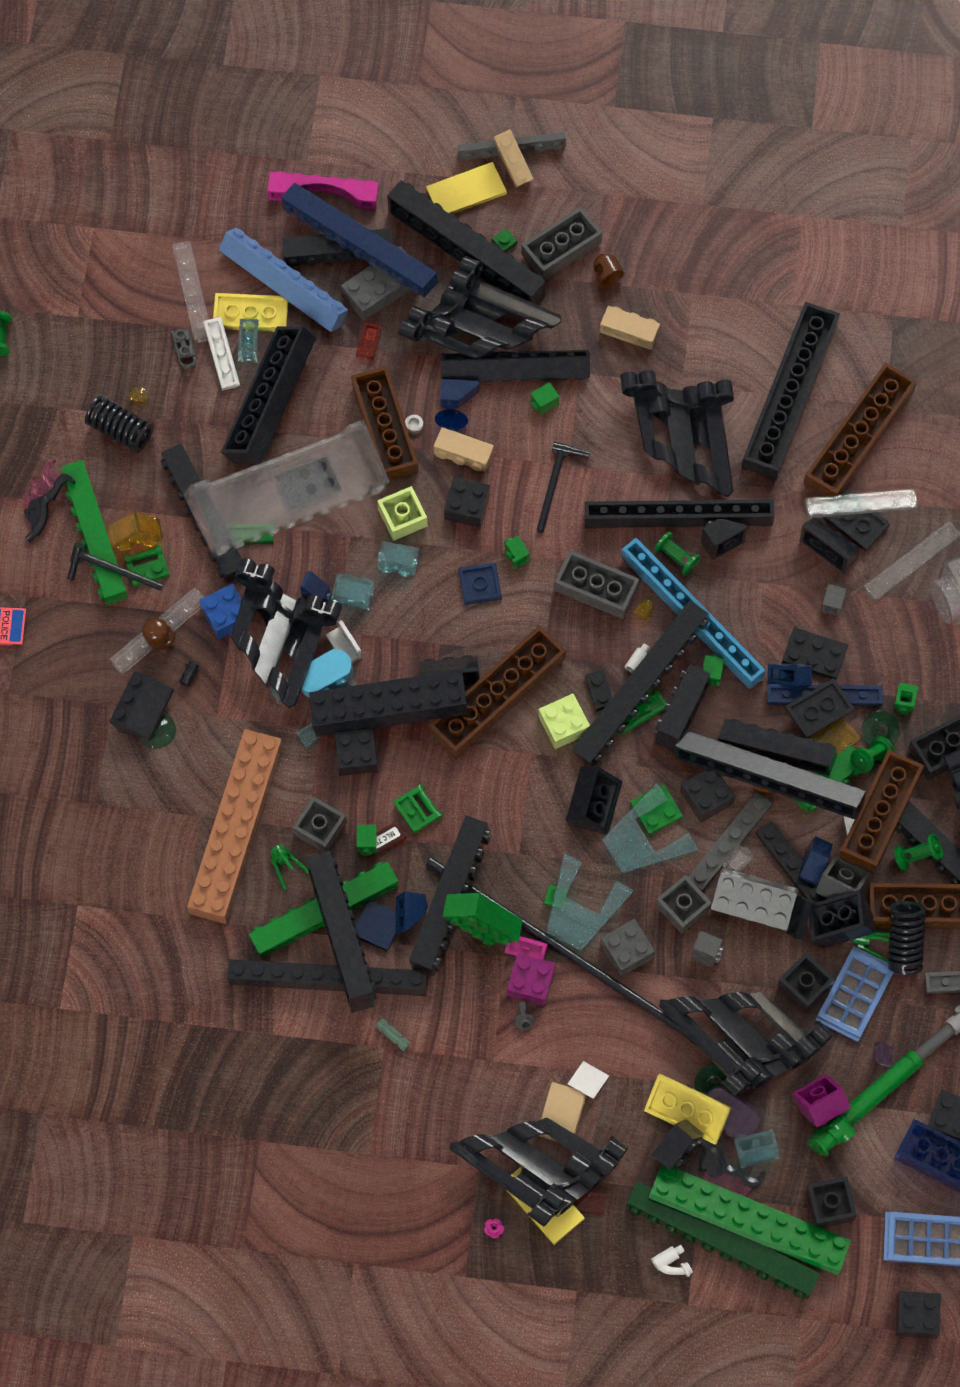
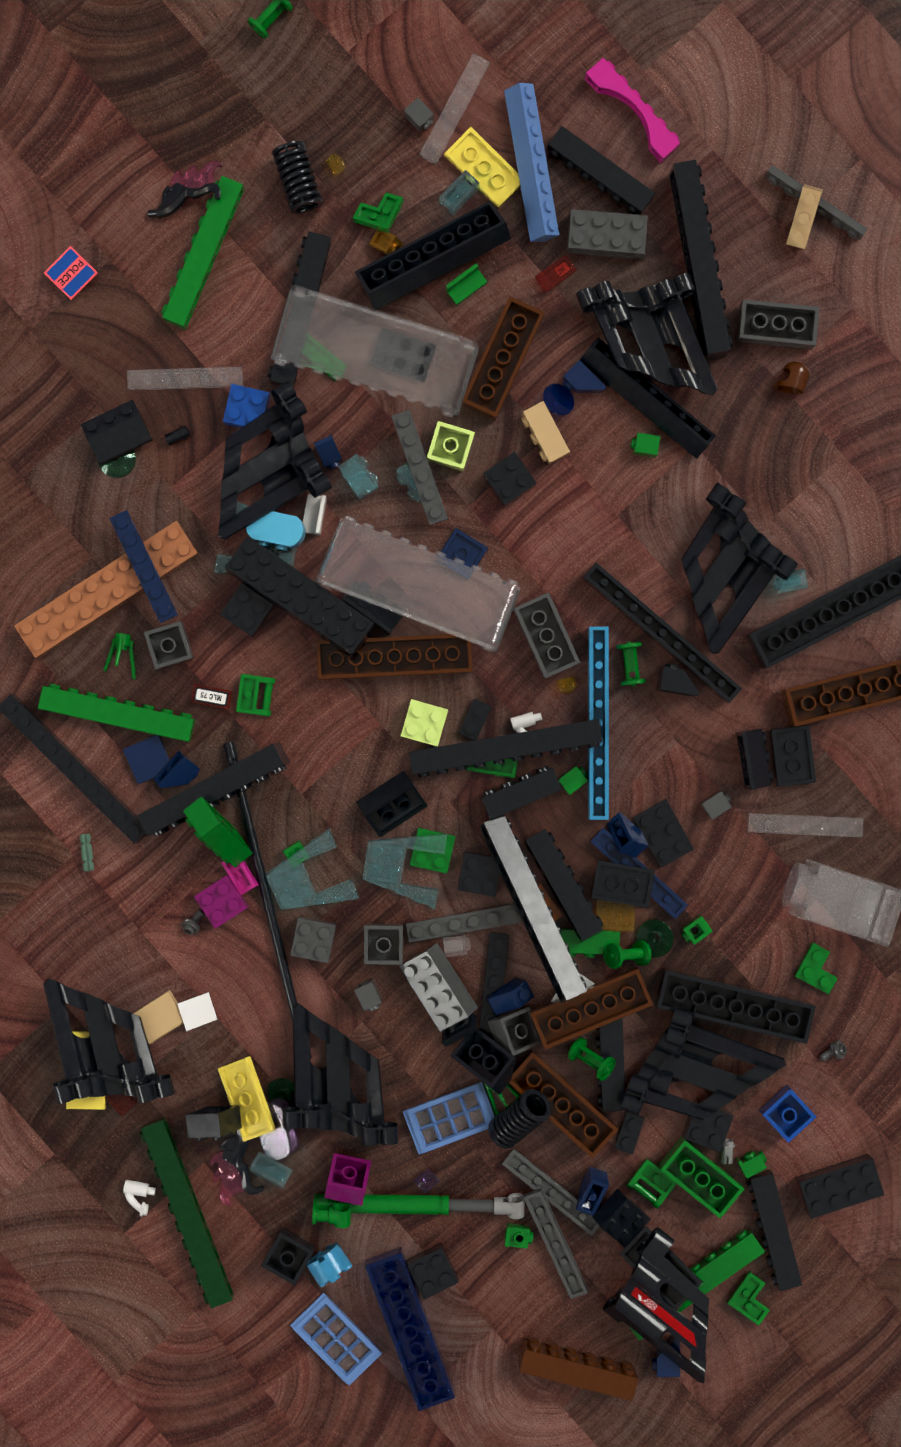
camera: 40 degrees right, 20 degrees up
black bar [67,543,163,591] -> none
clear yellow brick [107,511,164,551] -> none
green plate [124,544,170,587] -> none
reddish brown helmet [142,618,175,650] -> none
dark grey piece [171,327,196,369] -> none
white tile [203,317,240,391] -> none
dark blue brick [281,183,438,298] -> none
black brick [307,851,377,1013] -> none
green brick [357,825,377,856] -> none
white tile [405,415,423,434] -> none
light yellow tile [426,162,507,214] -> none
dark pink plate [484,1218,504,1238] -> none
green plate [492,228,517,253] -> none
green brick [503,536,530,570] -> none
black bar [537,441,590,533] -> none
tan brick [600,306,660,350] -> none
green plate [649,1164,851,1275] -> none
black brick [777,953,835,1012] -> none
clear tile [804,490,918,518] -> none
black brick [896,1291,941,1339] -> none
none -> dark blue plate [109,510,178,624]
none -> dark azure brick [306,1242,353,1287]
none -> clear windscreen [315,516,521,654]
none -> green plate [353,192,404,233]
none -> pearl gold bracket [369,230,403,255]
none -> dark grey plate [391,410,448,526]
none -> dark grey brick [404,98,434,132]
none -> green panel [445,263,487,306]
none -> clear light blue slope [773,568,808,594]

